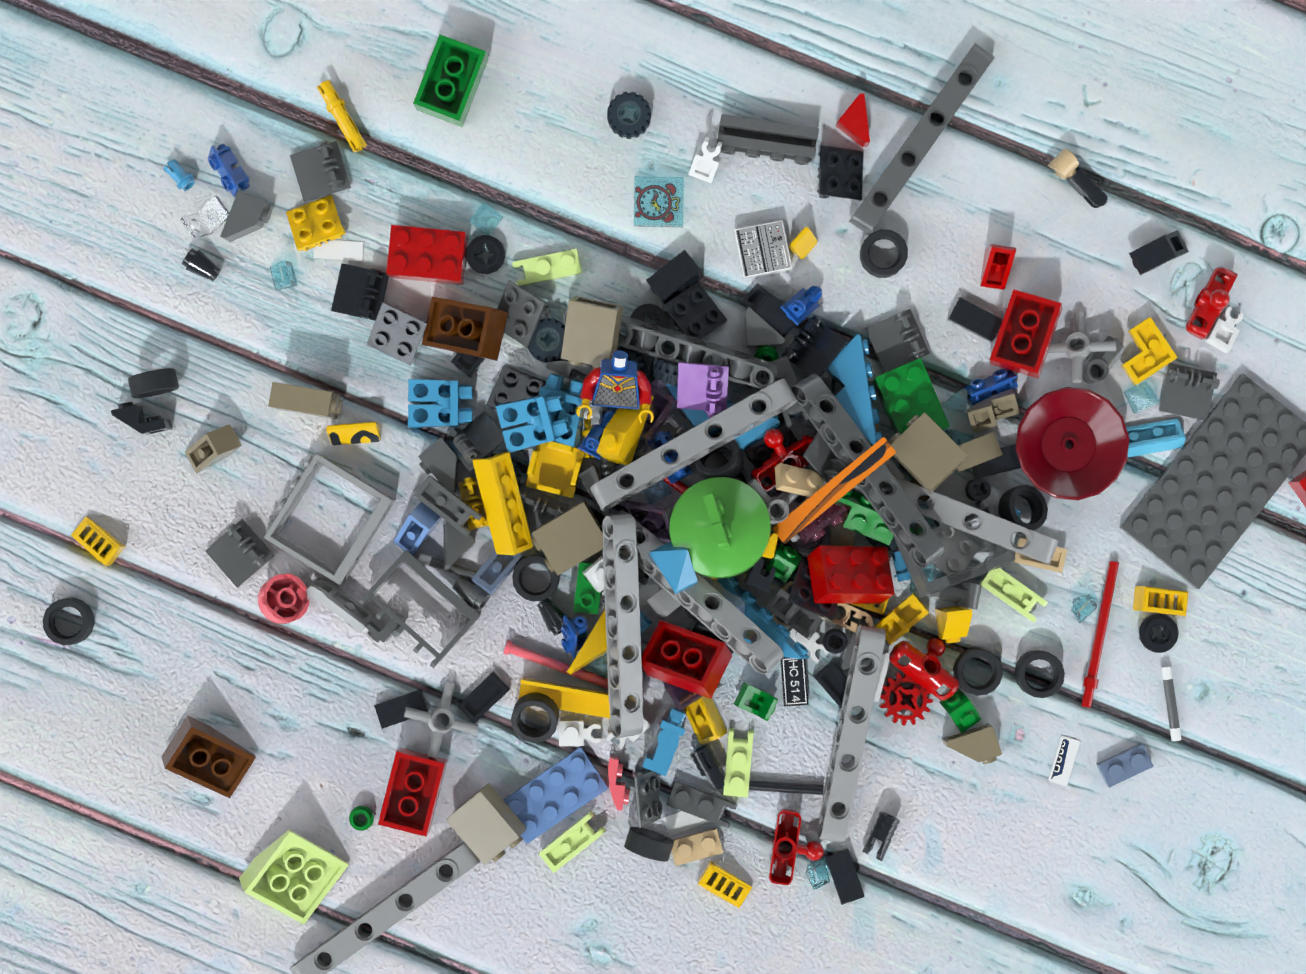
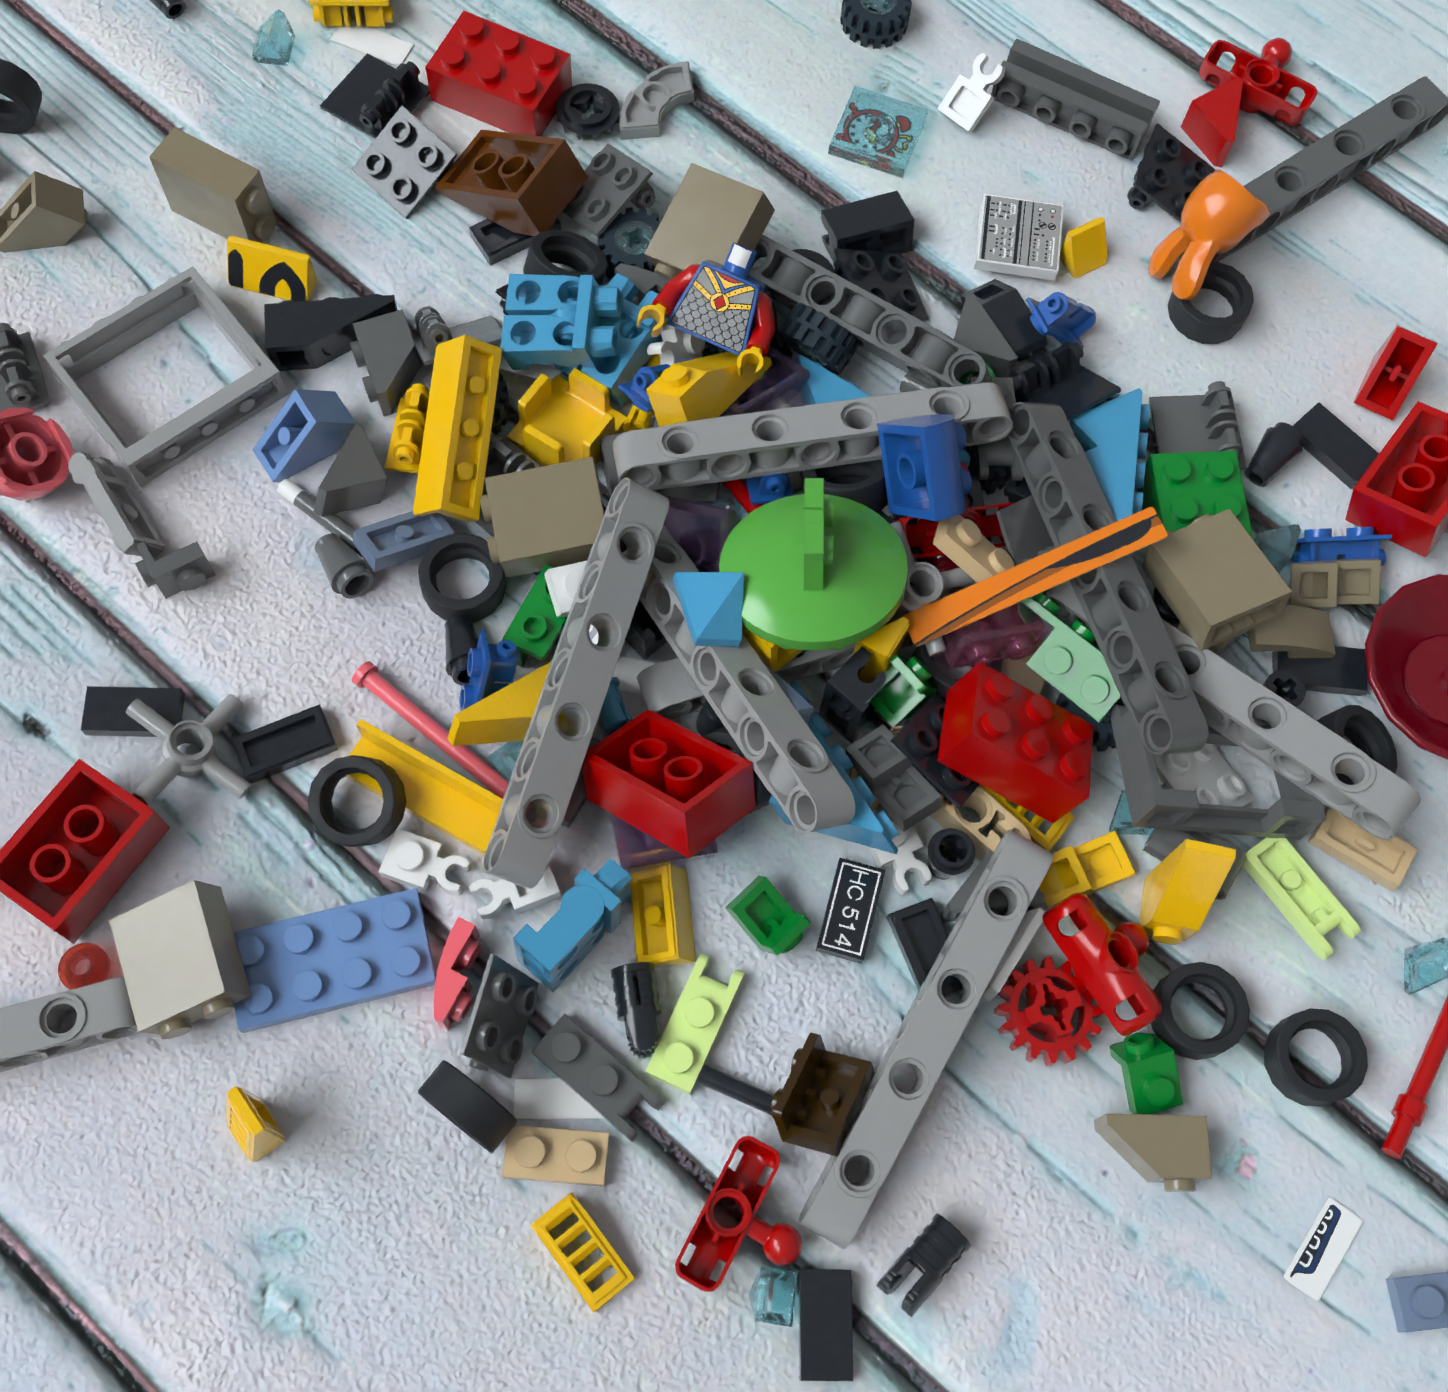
camera: 15 degrees right, 20 degrees down
dark grey hinge [359,550,480,668] -> none
dark azure hips [408,379,473,428] -> none
dark grey hinge [414,476,483,536] -> none
clear light blue slope [469,202,504,235] -> none
yellowish green hinge [512,249,582,287] -> none
yellowish green hinge [538,811,606,873] -> none
medium lavender hinge [677,362,729,418] -> none
dark azure pin [891,551,912,582] -> none
none -> clear red plate [58,943,111,990]
none -> yellow slope [226,1086,286,1162]
none -> black slope [264,294,398,371]
none -> black tyre [523,230,608,286]
none -> light grey tile [620,61,694,140]
none -> dark brown bracket [771,1032,875,1157]
none -> blue brick [877,414,972,521]
none -> orange piece [1148,170,1271,300]
none -> red piece [1199,38,1318,126]
none -> black cone [1245,422,1305,487]

